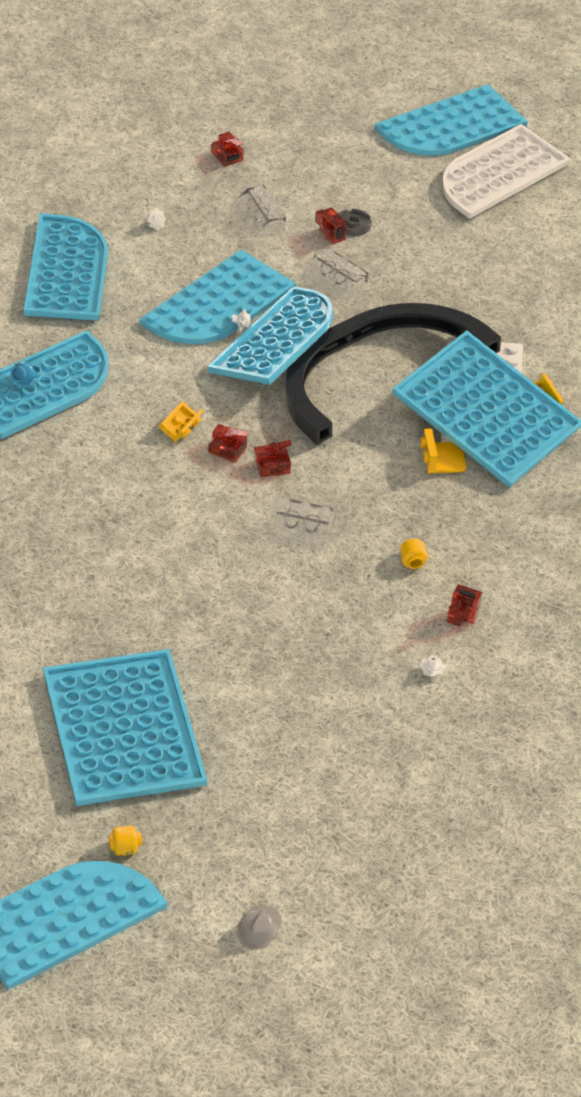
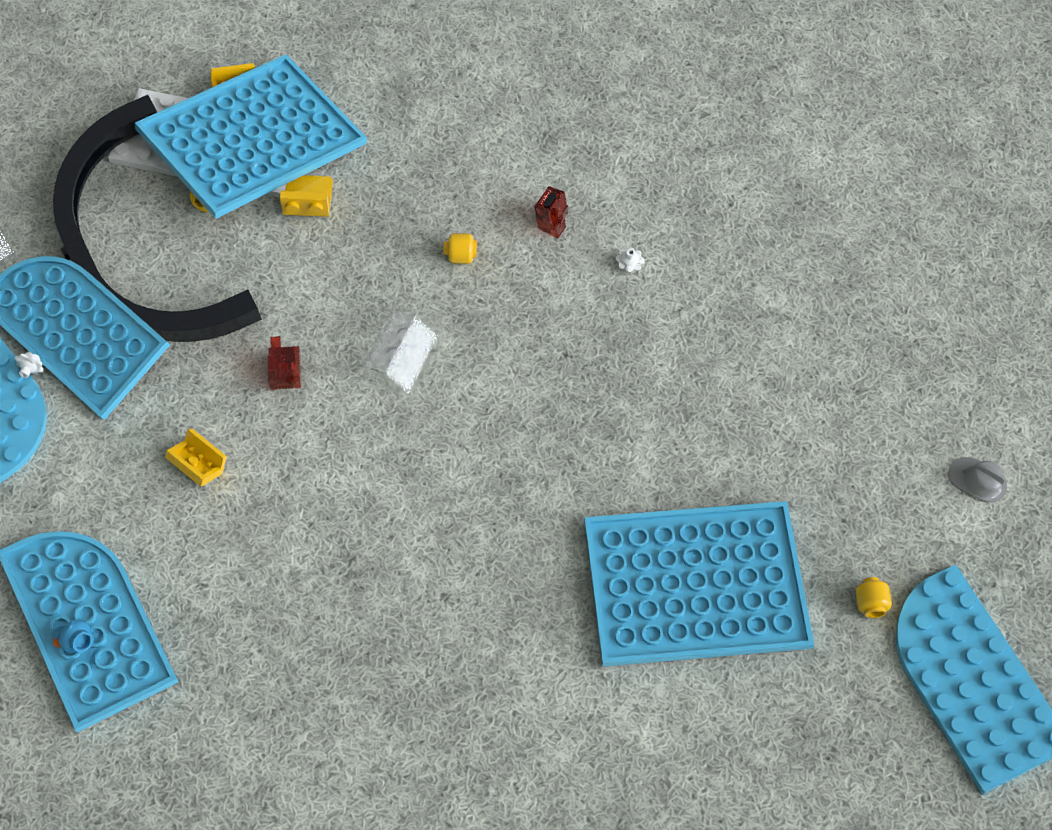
camera: 80 degrees left, 15 degrees up
clear red piece [208,424,249,463] -> none

